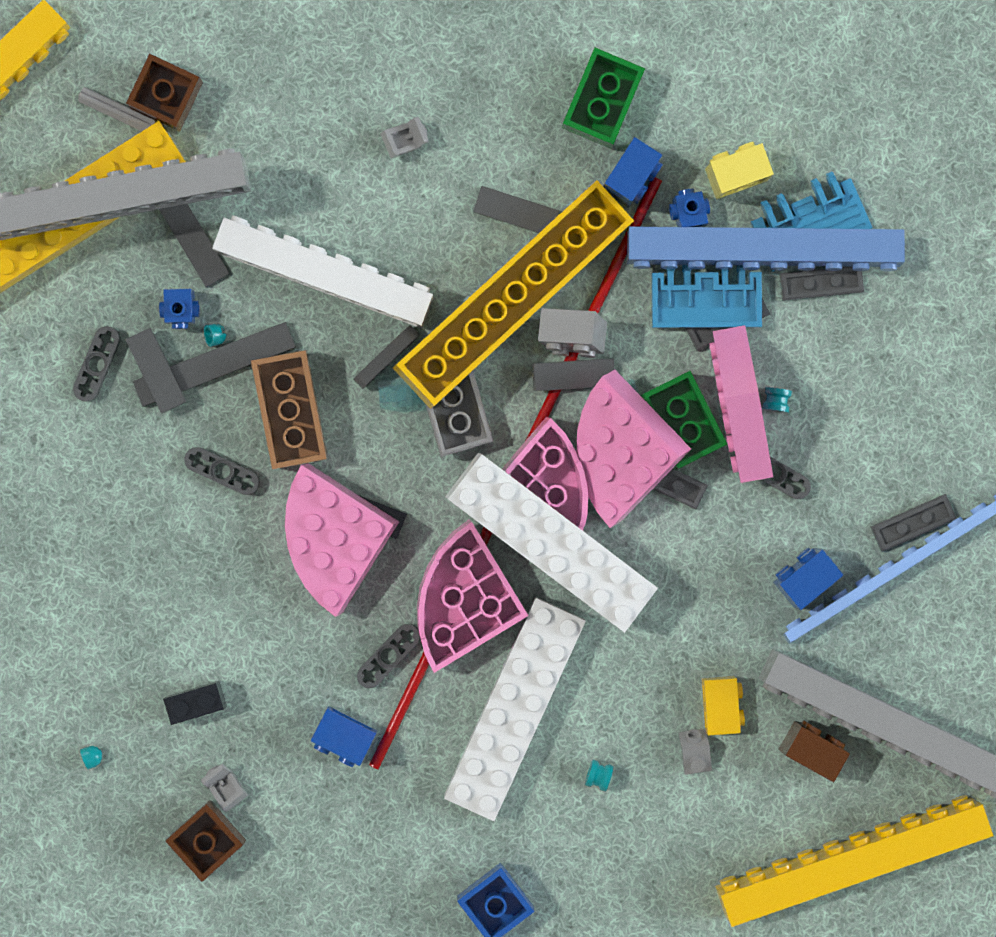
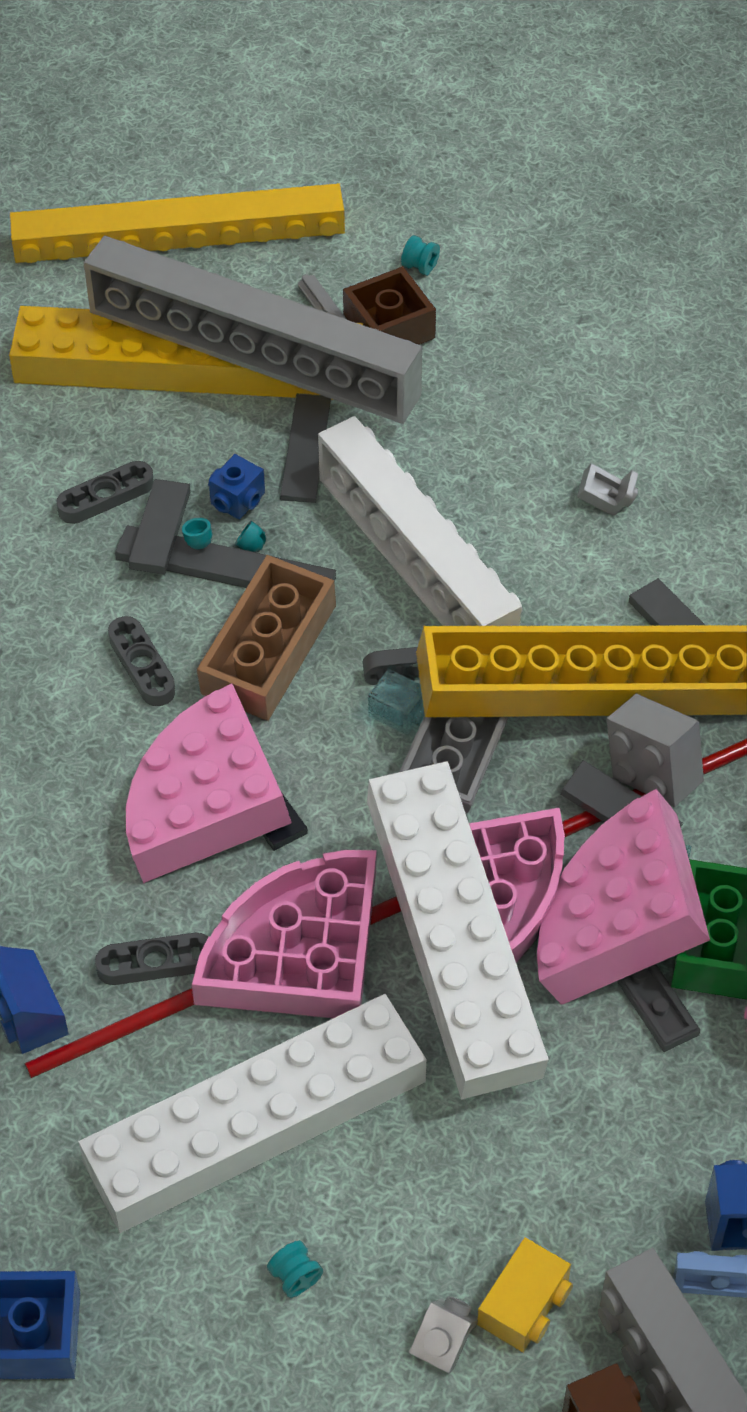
camera: 30 degrees right, 35 degrees down
none -> teal hinge [182,518,213,550]
none -> teal wheel [401,235,440,276]

